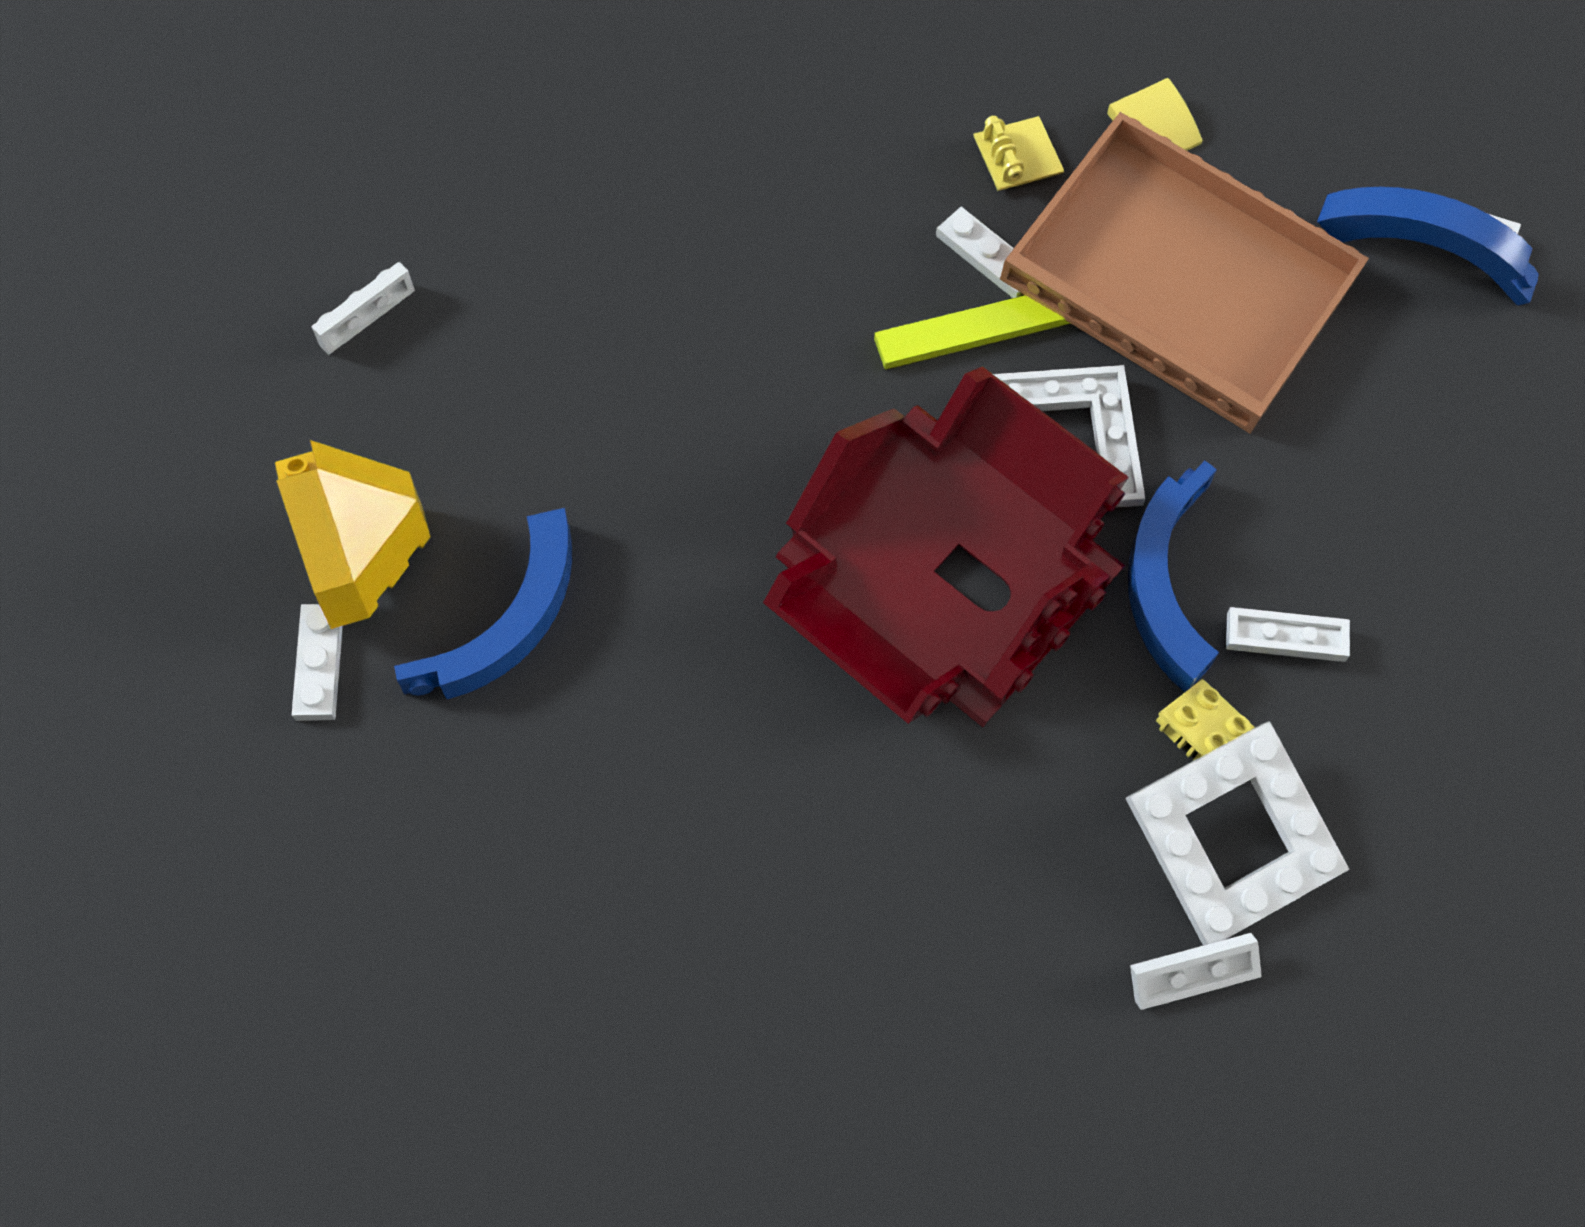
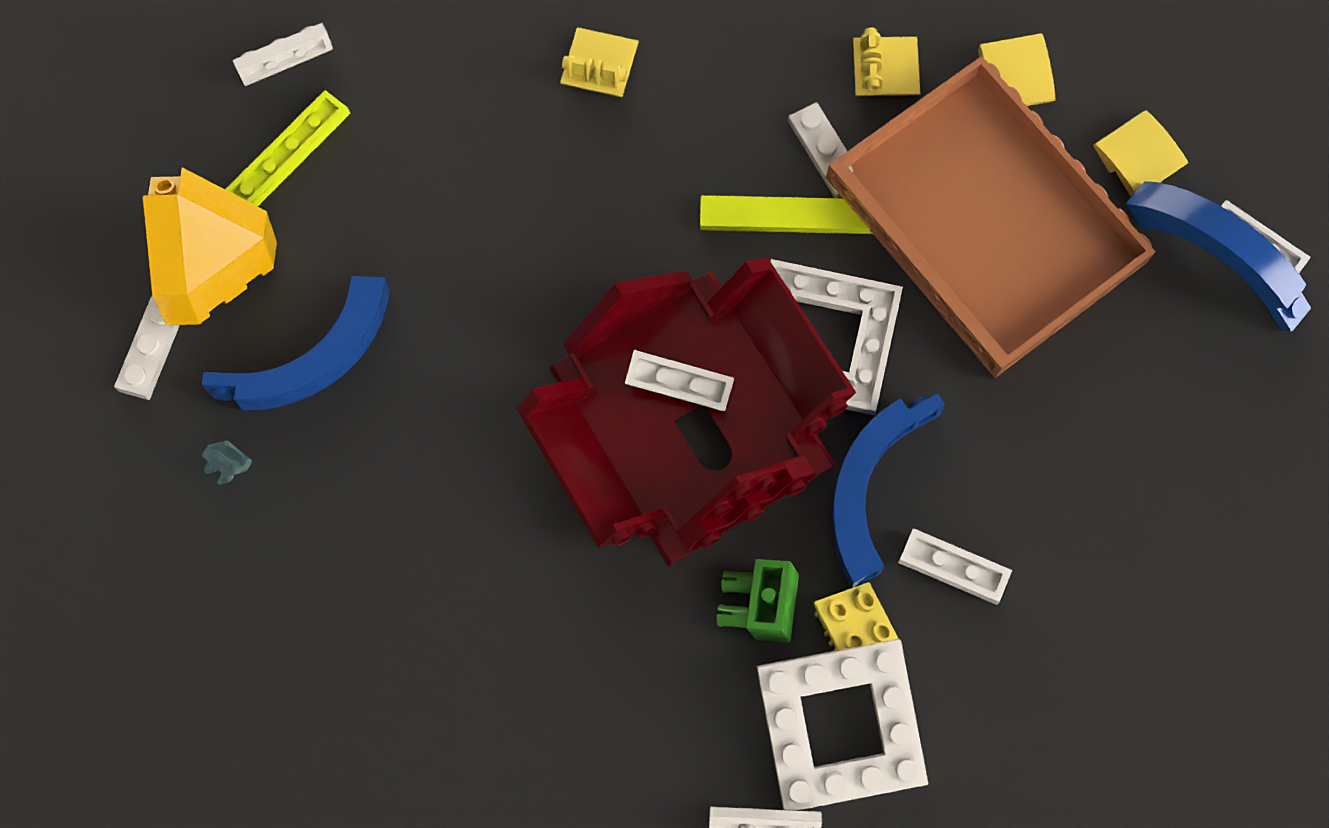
camera: 20 degrees right, 5 degrees up
none -> clear light blue tile [202,440,252,485]
none -> neon yellow tile [225,90,350,207]
none -> light yellow hinge [560,27,639,97]
none -> white plate [625,350,734,411]
none -> bright green brick [717,559,799,643]
none -> light yellow slope [1093,110,1189,197]

